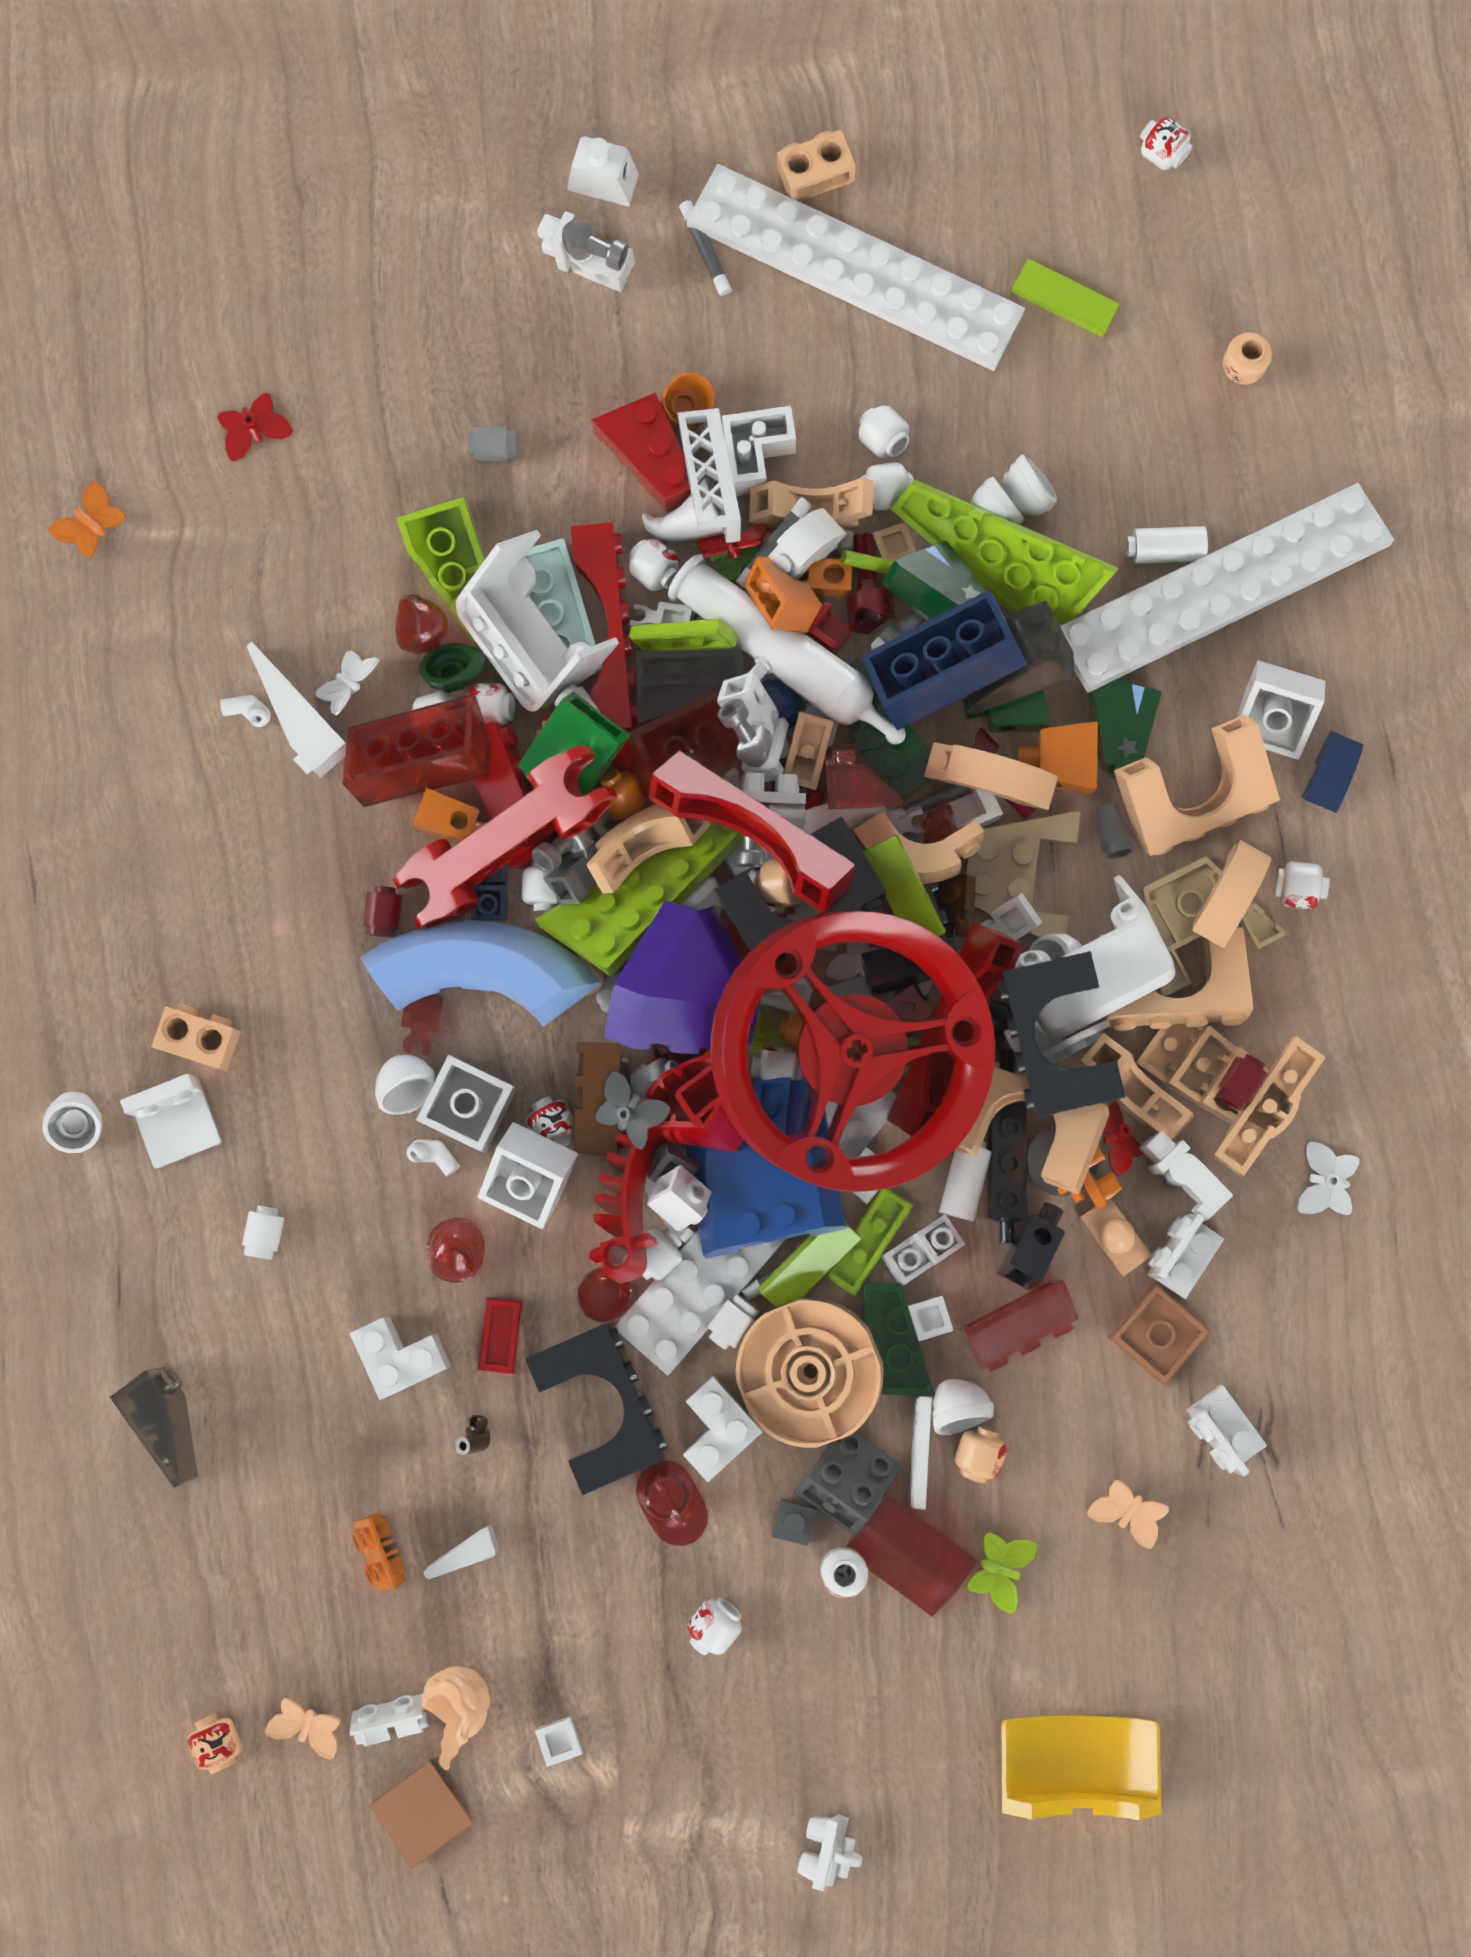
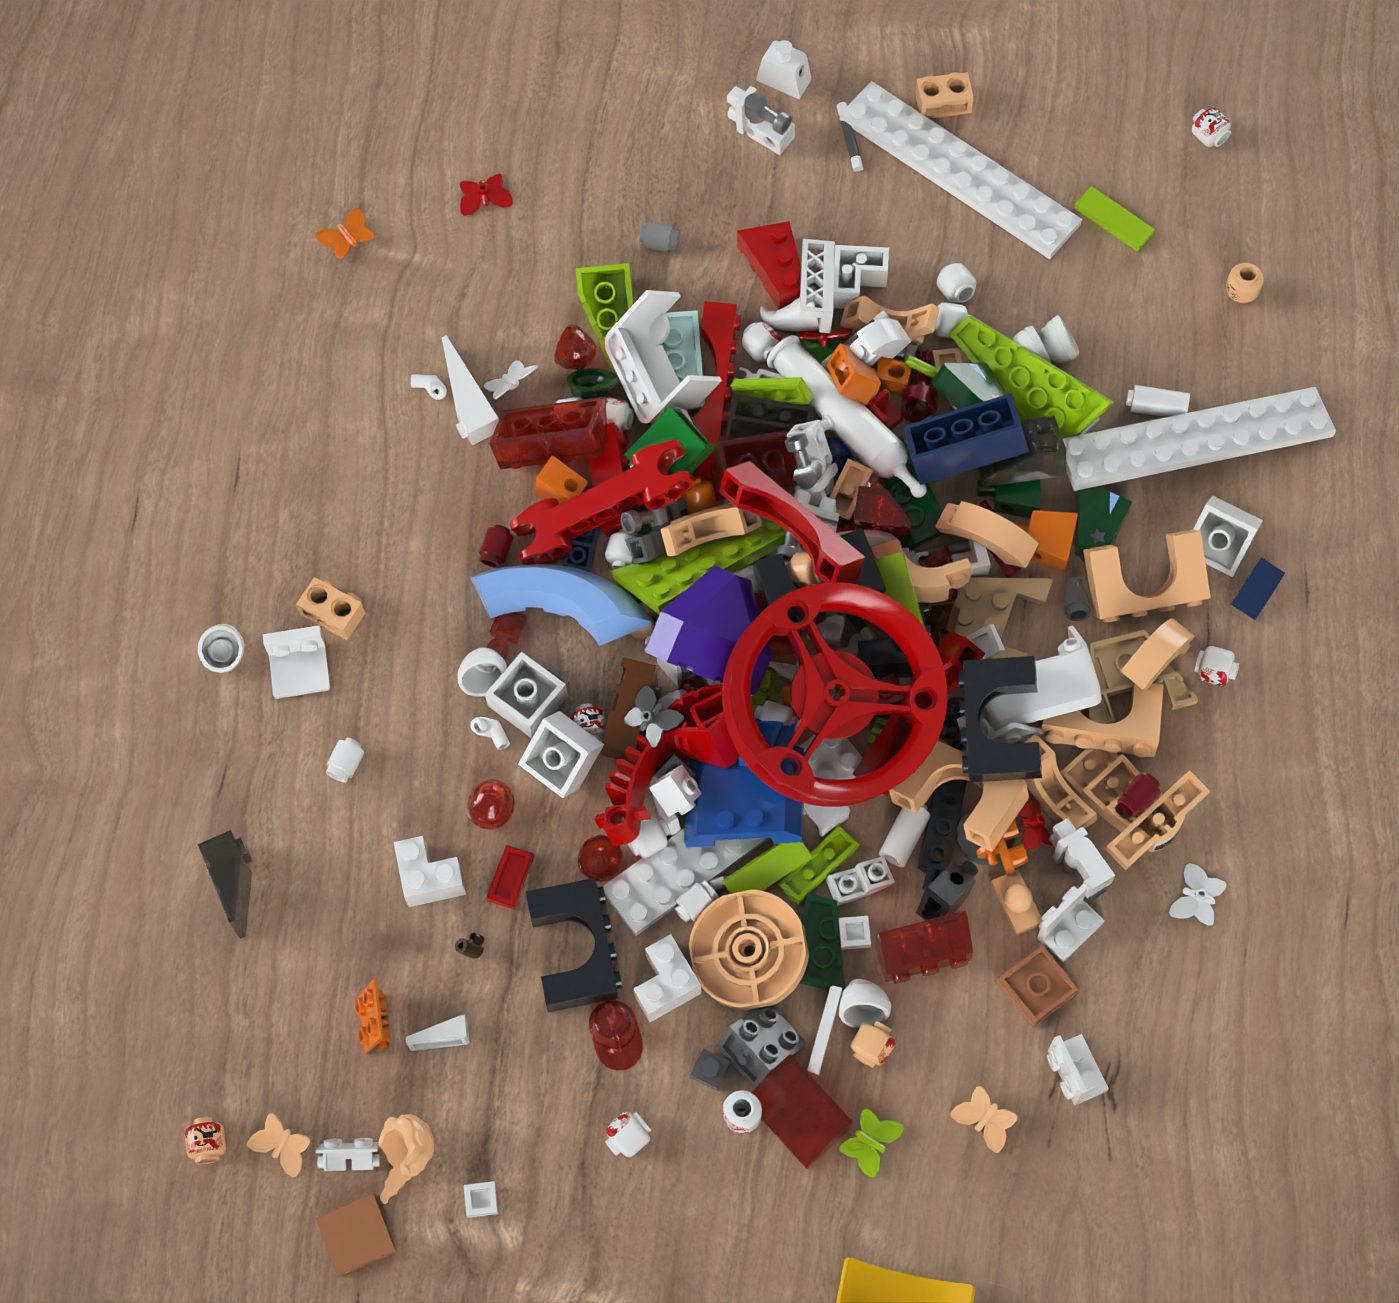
camera: 10 degrees right, 15 degrees down
orange hair [661,372,715,428] -> none

